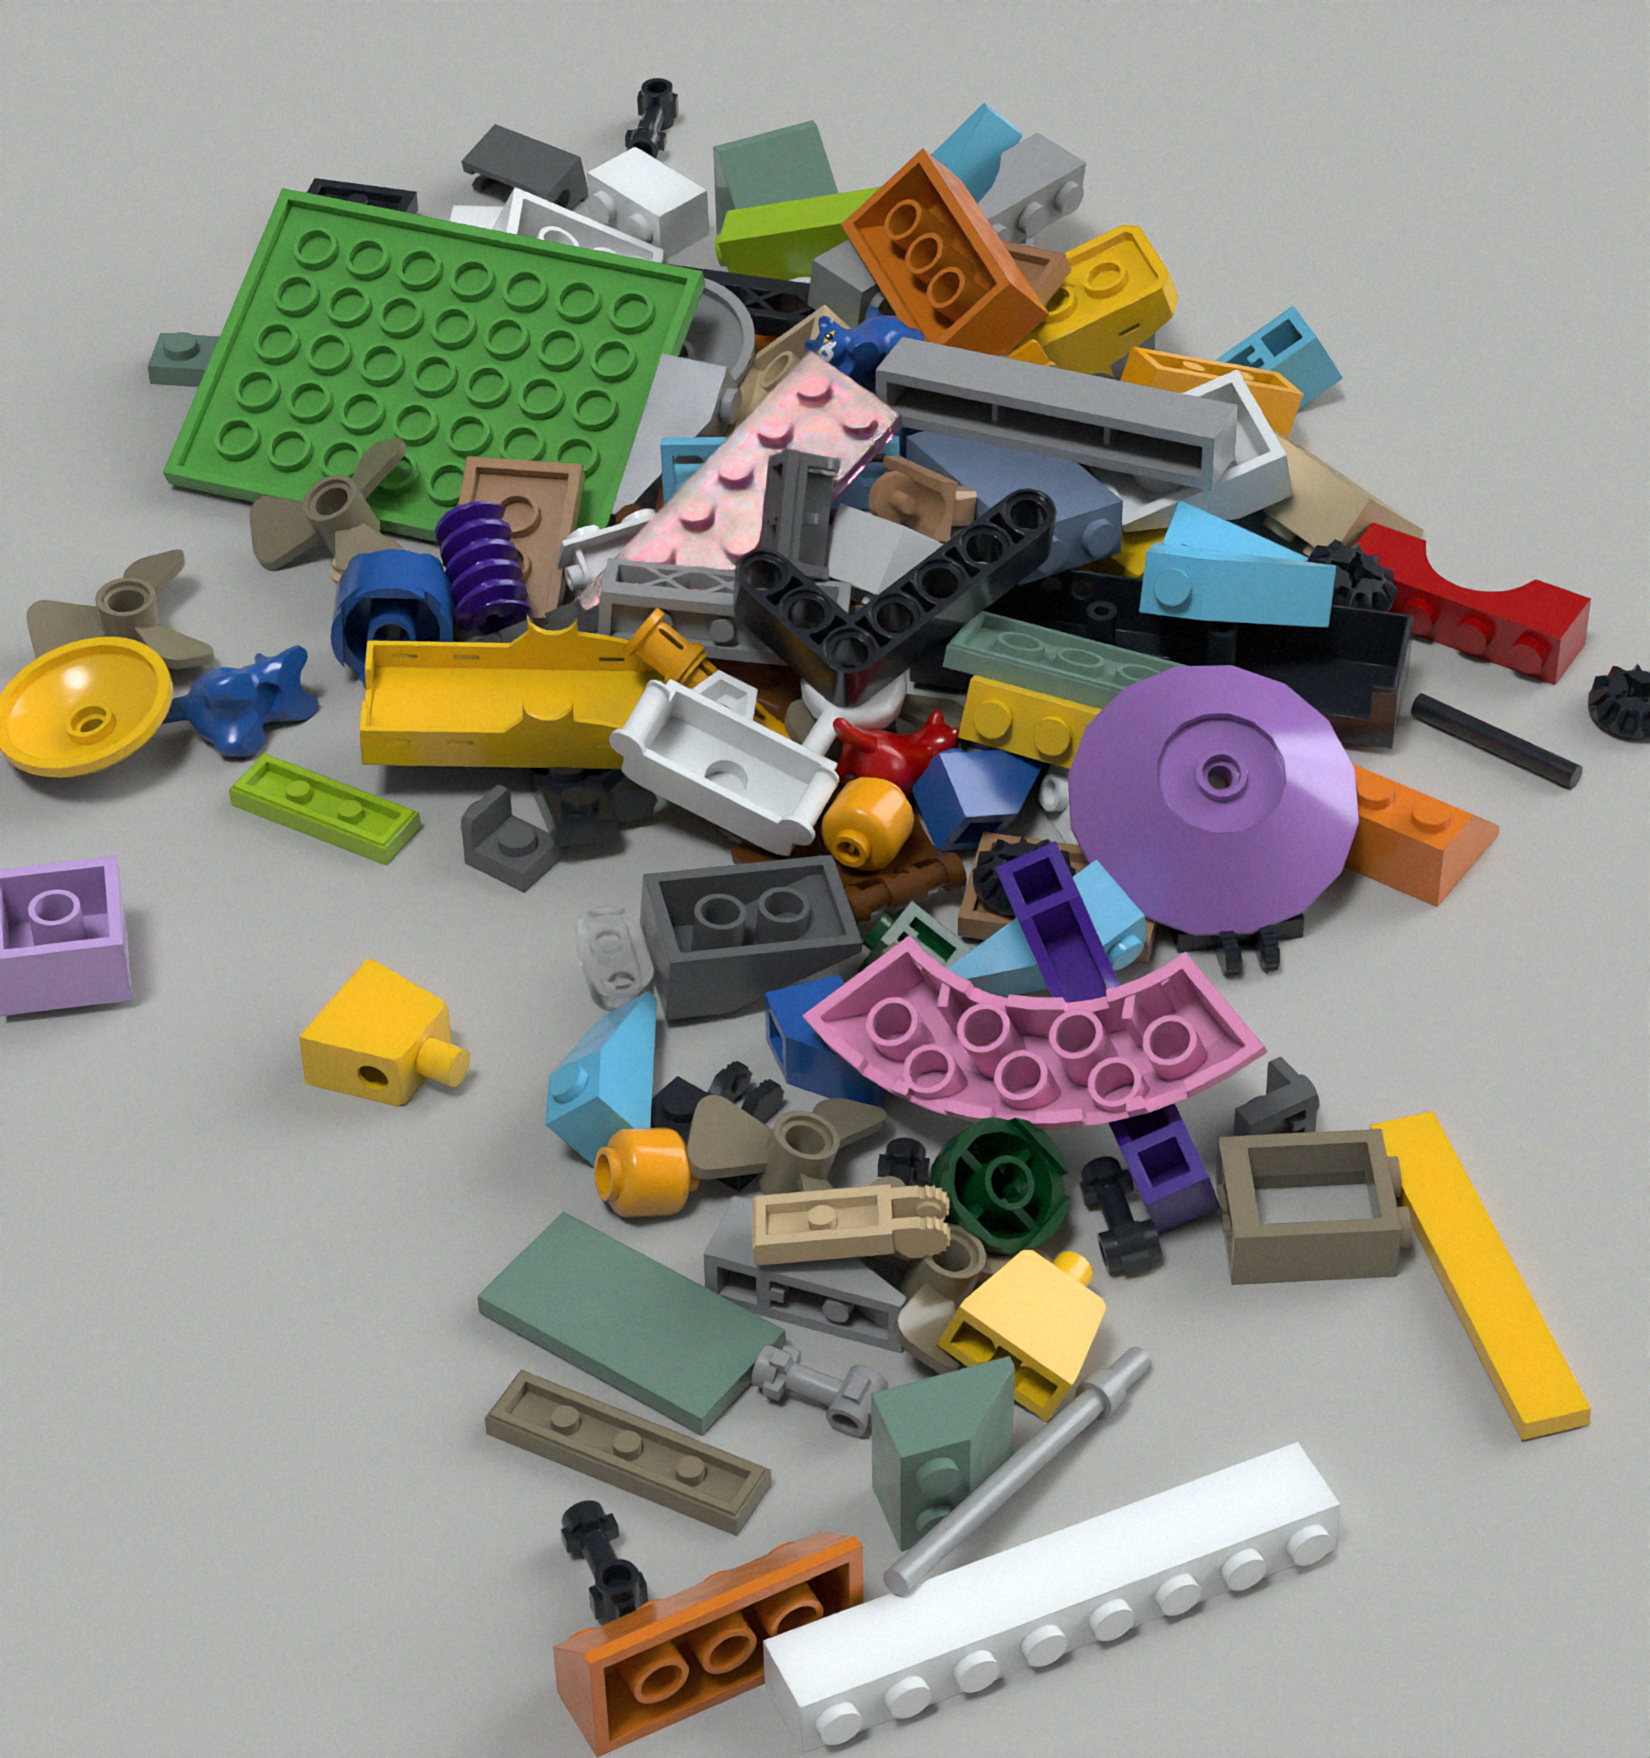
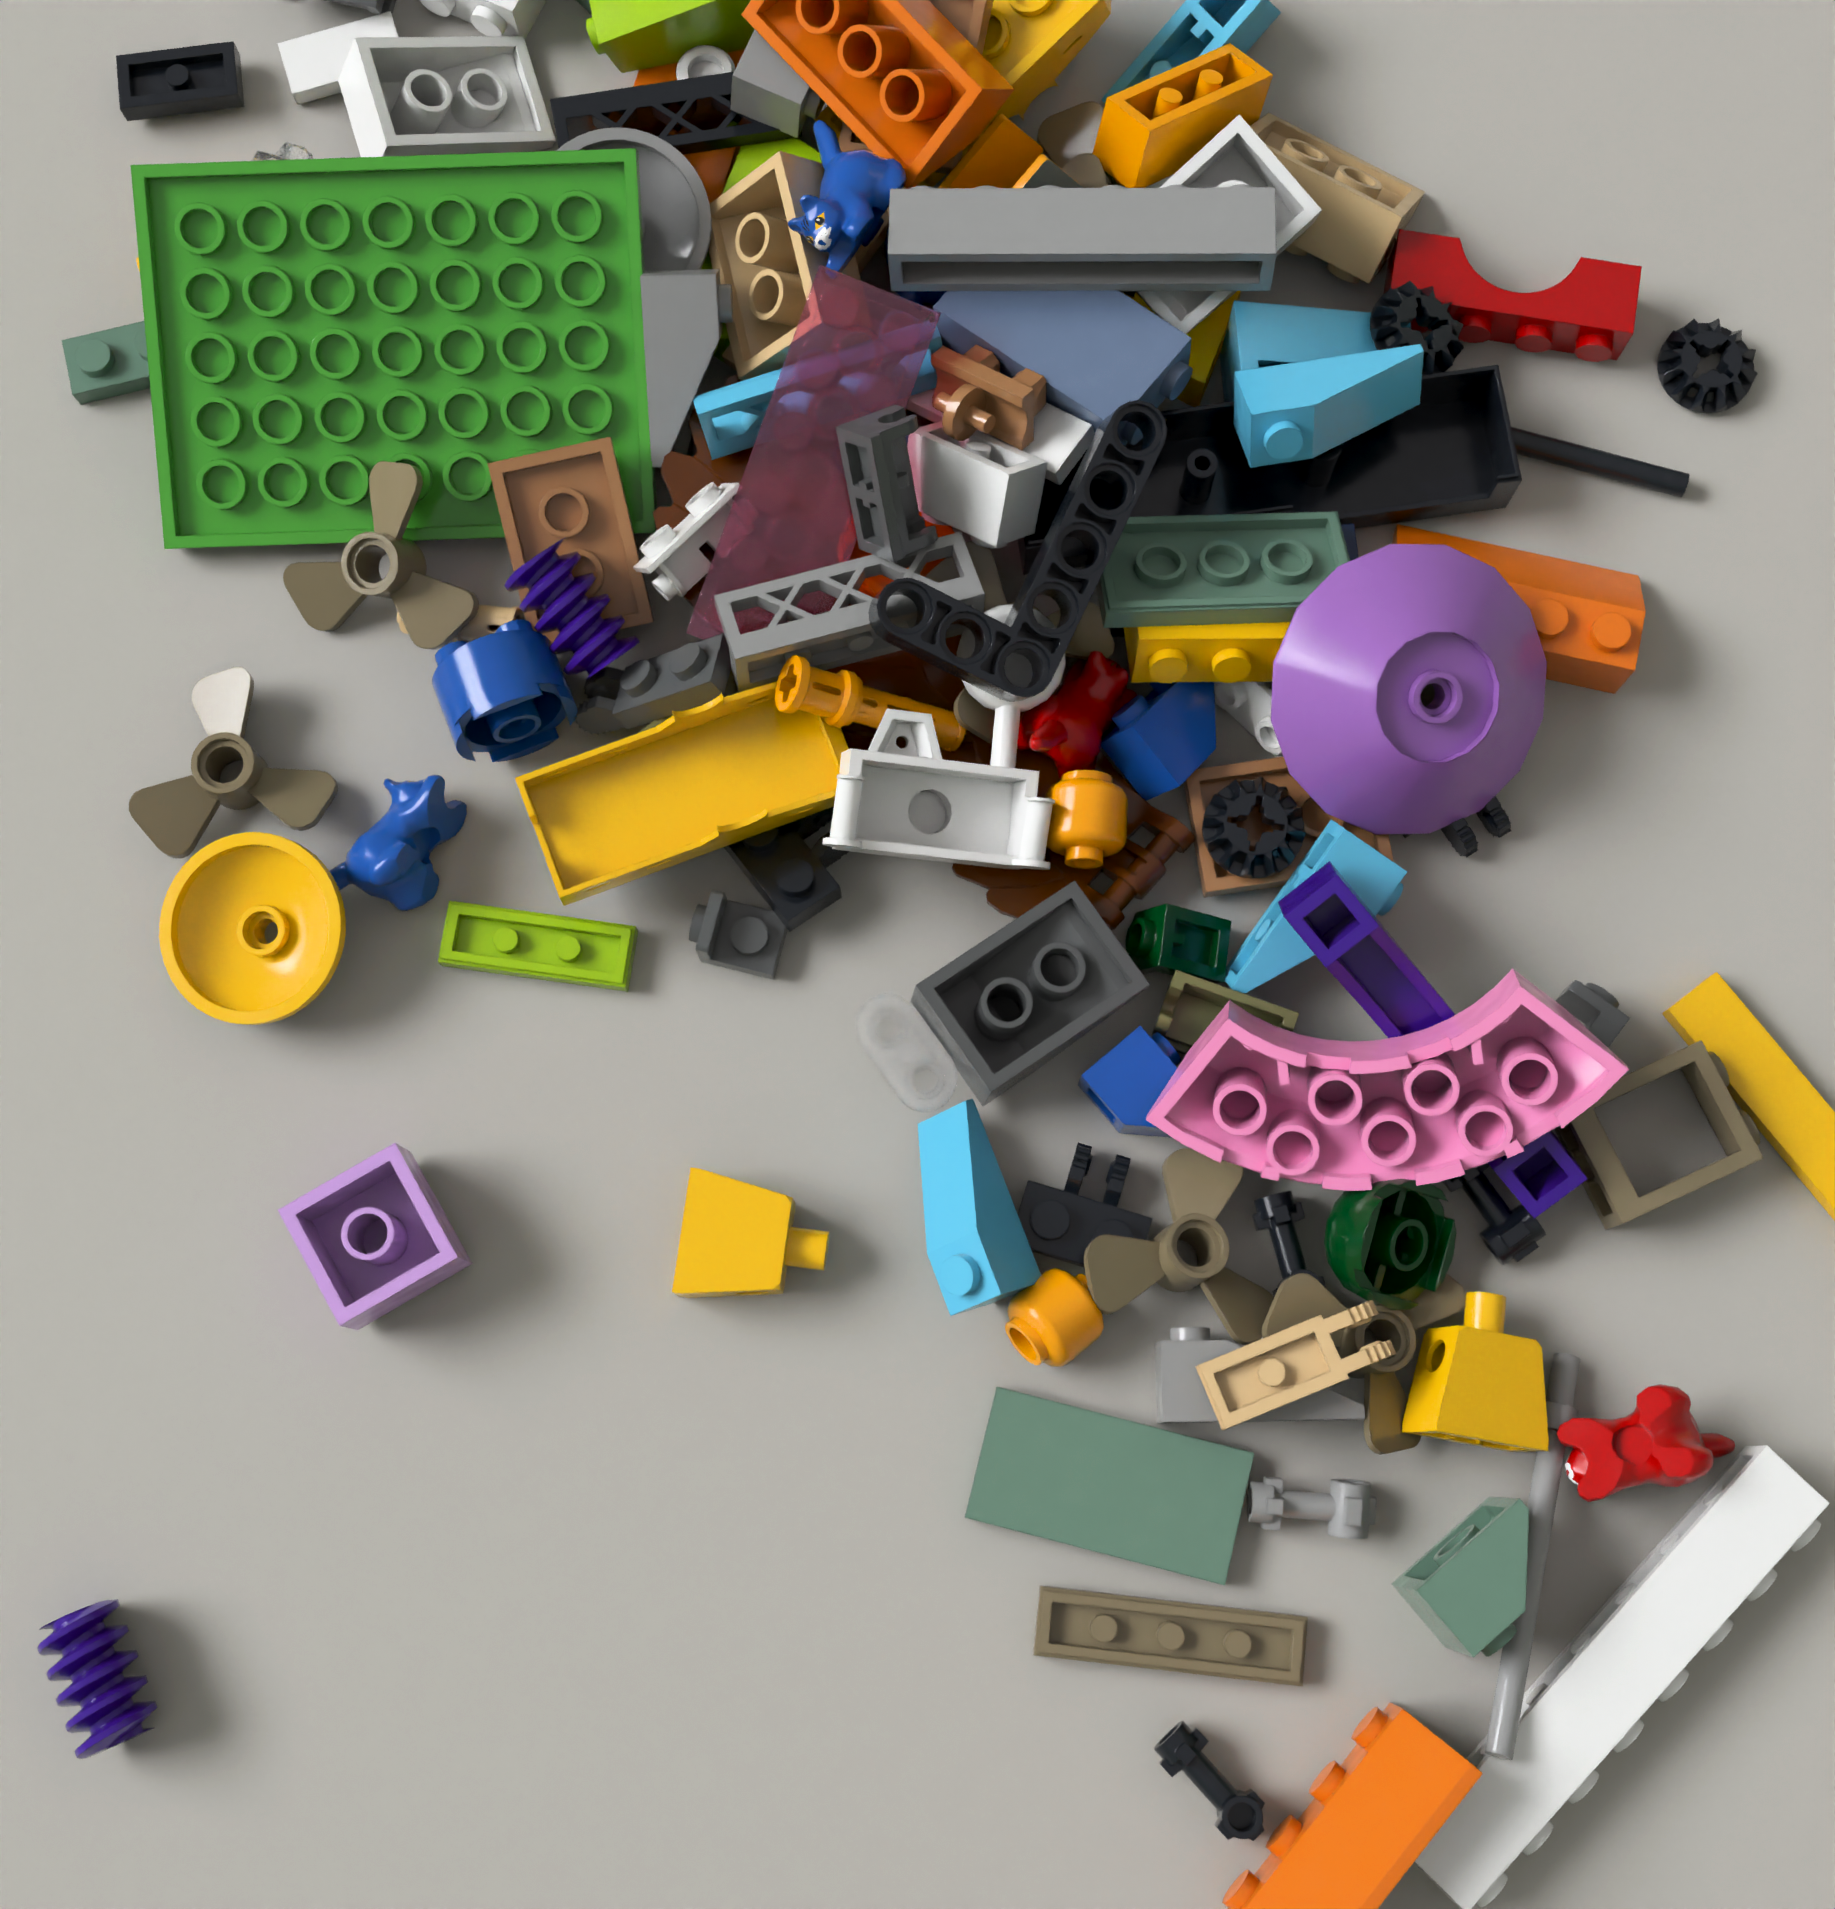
camera: 20 degrees left, 35 degrees up
none -> red animal [1556,1384,1735,1502]

